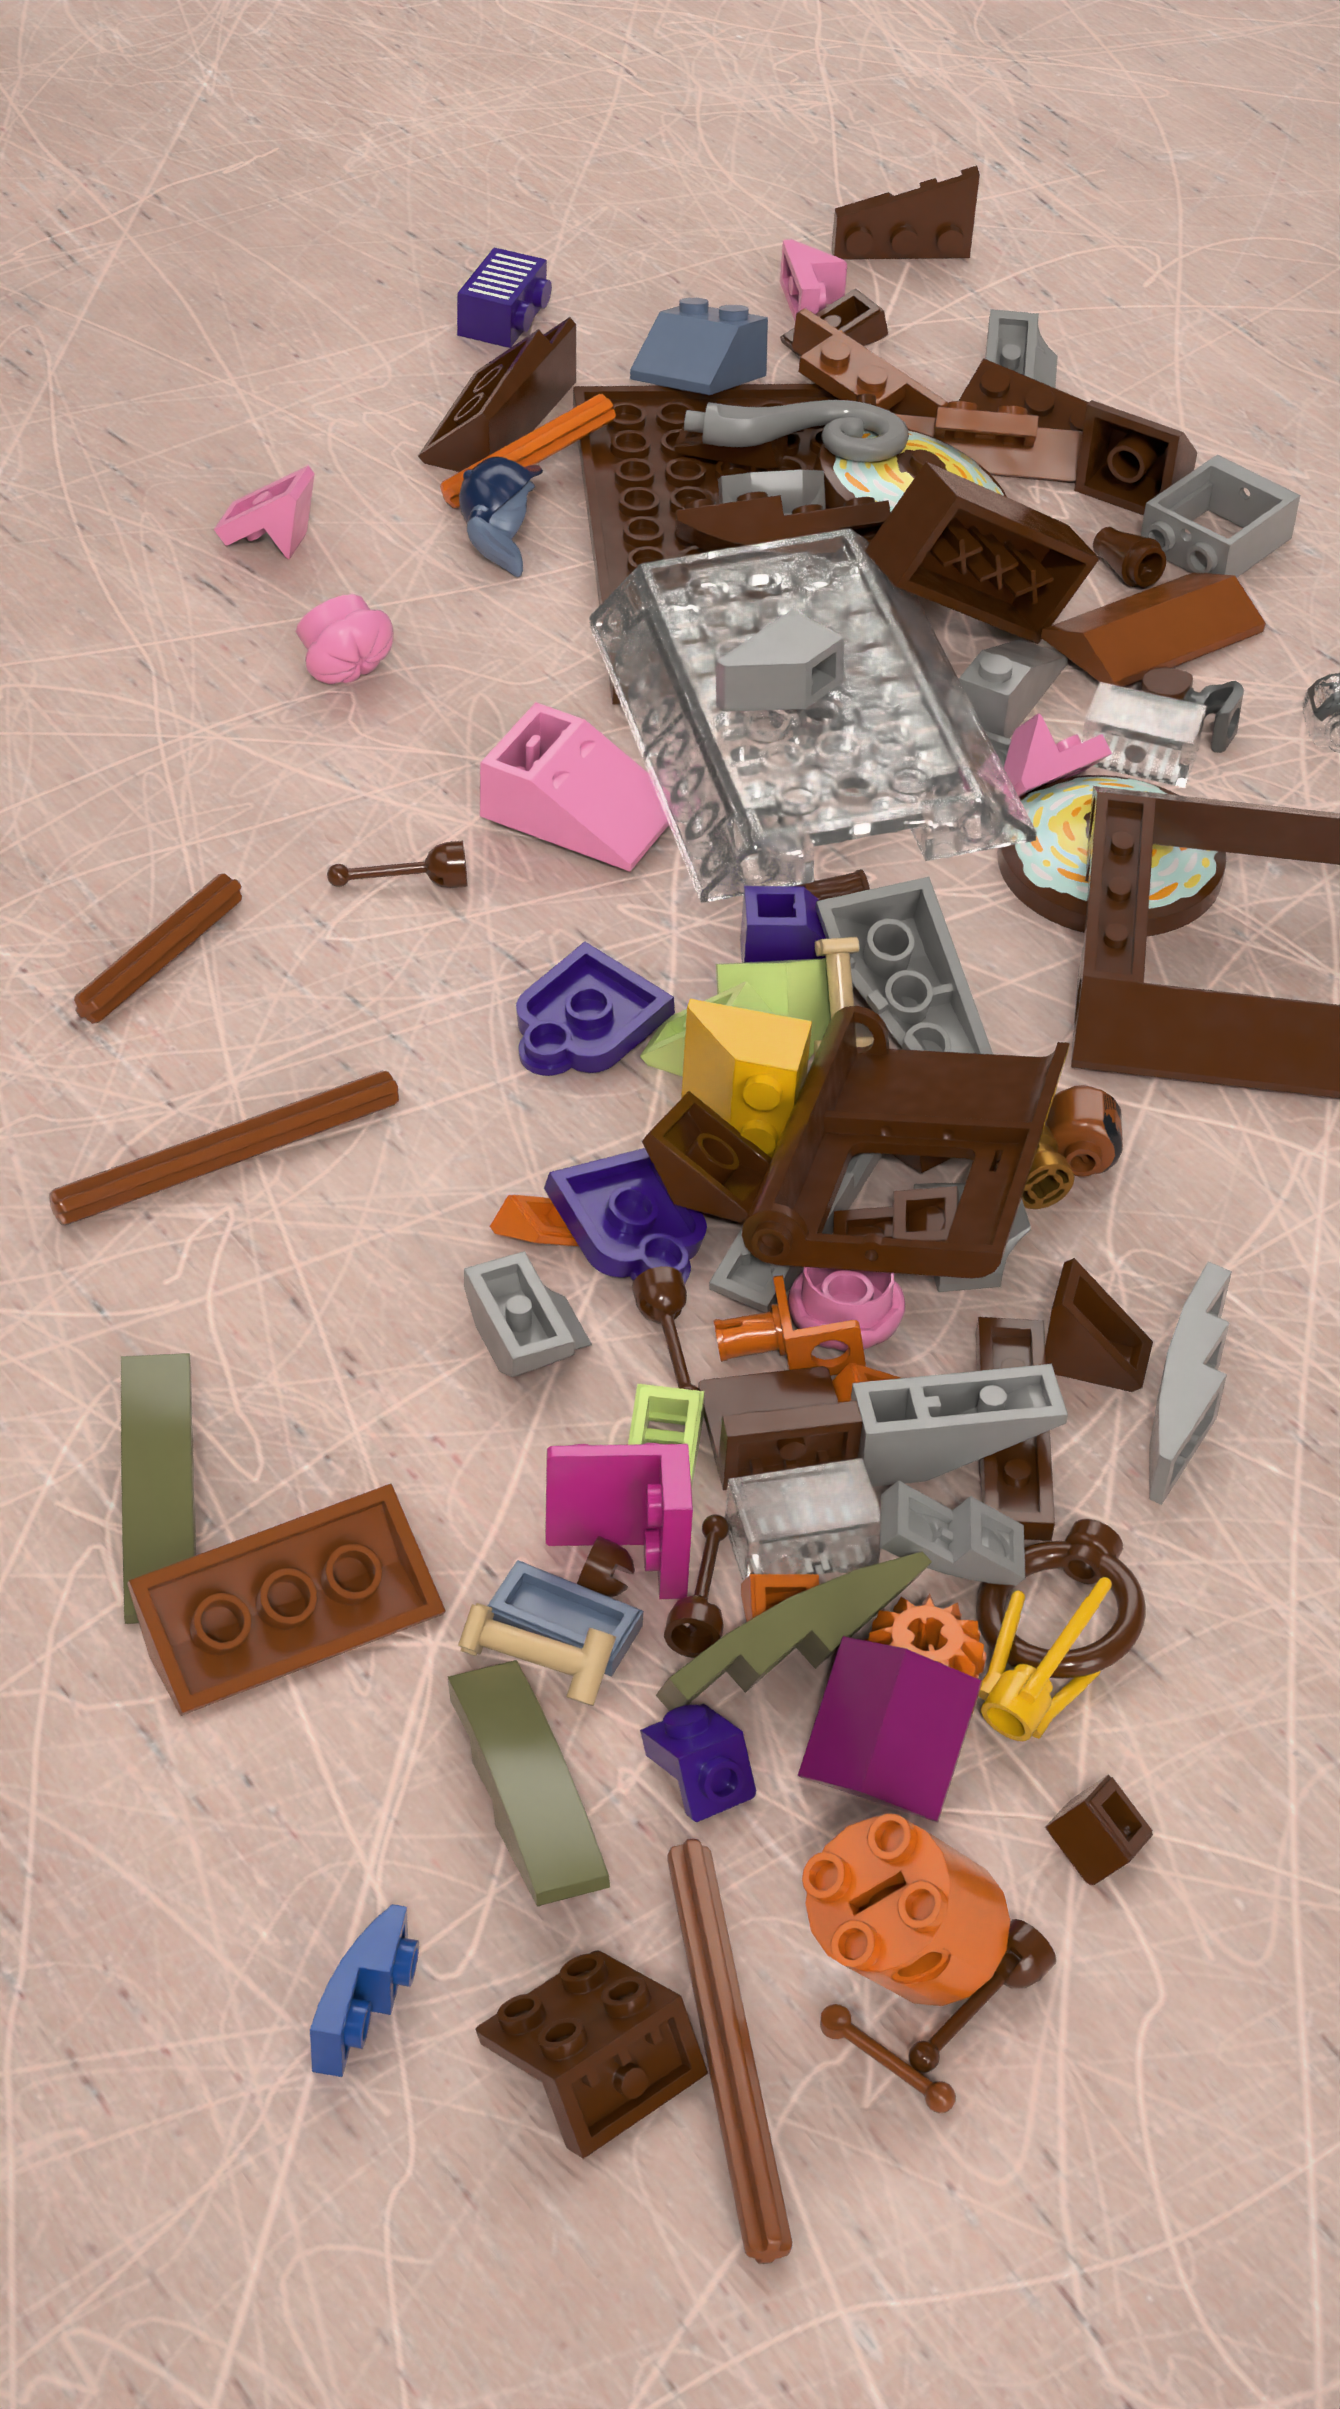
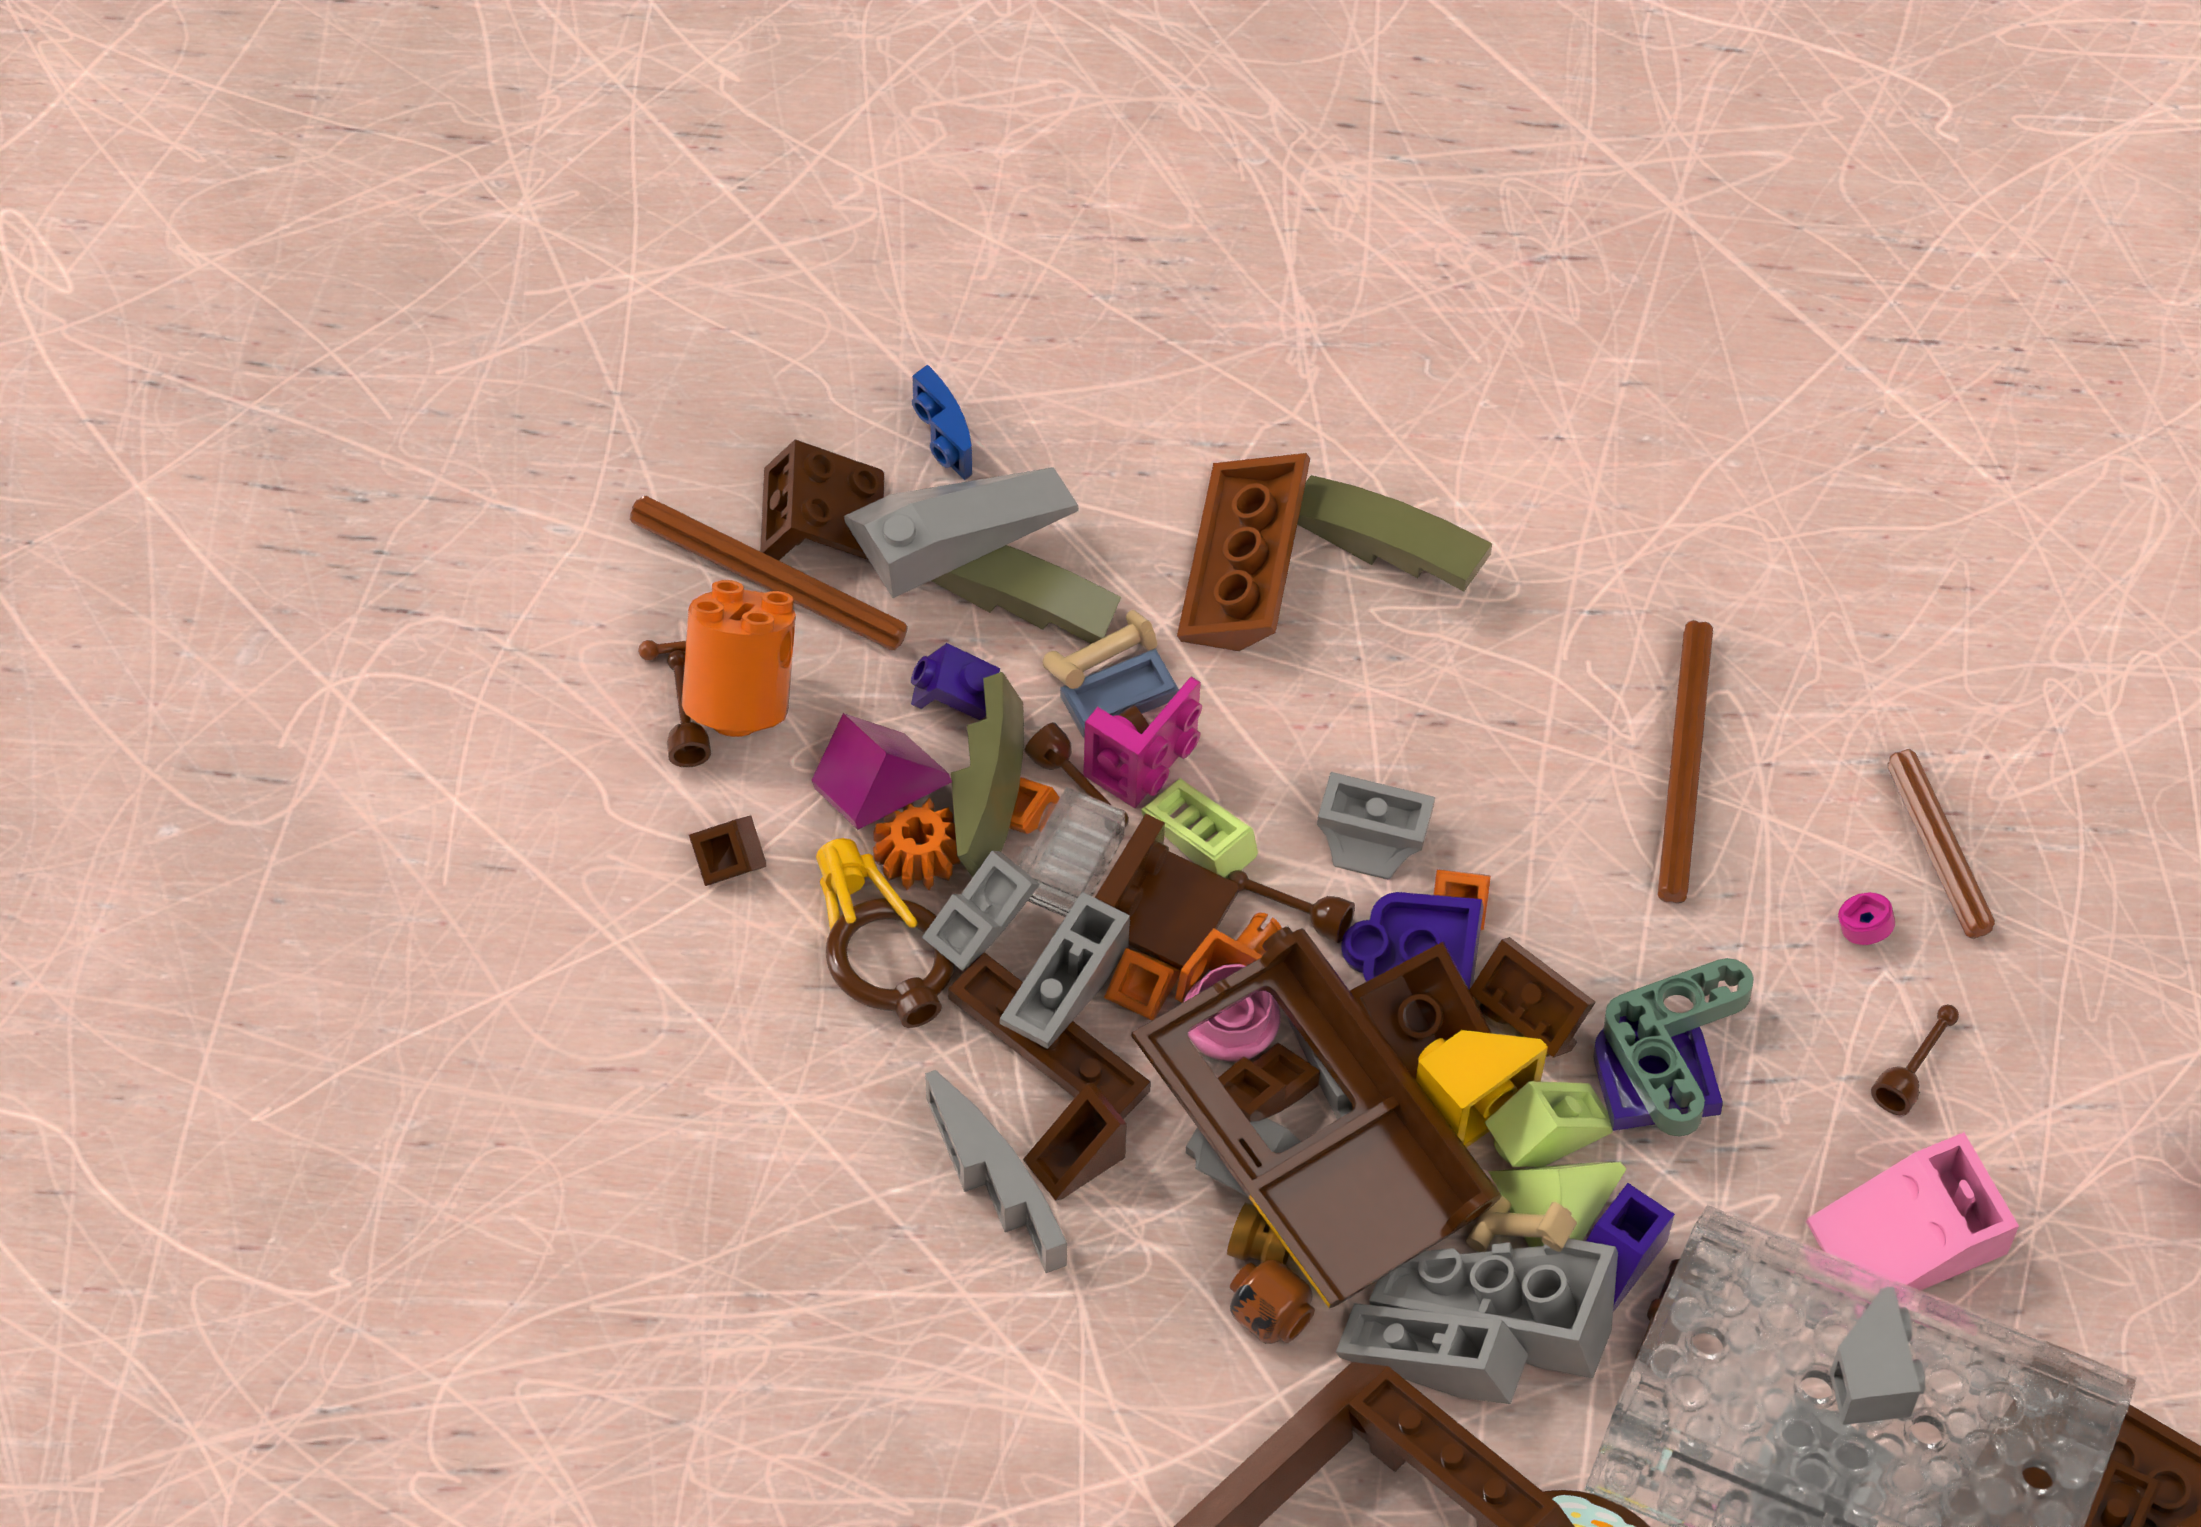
camera: 130 degrees right, 15 degrees up
none -> light grey wedge [844,467,1079,598]
none -> light grey slope [1336,1303,1528,1404]
none -> reddish brown bracket [1469,937,1596,1058]
none -> sand green beam [1603,958,1754,1137]
none -> dark pink tile [1838,892,1895,945]

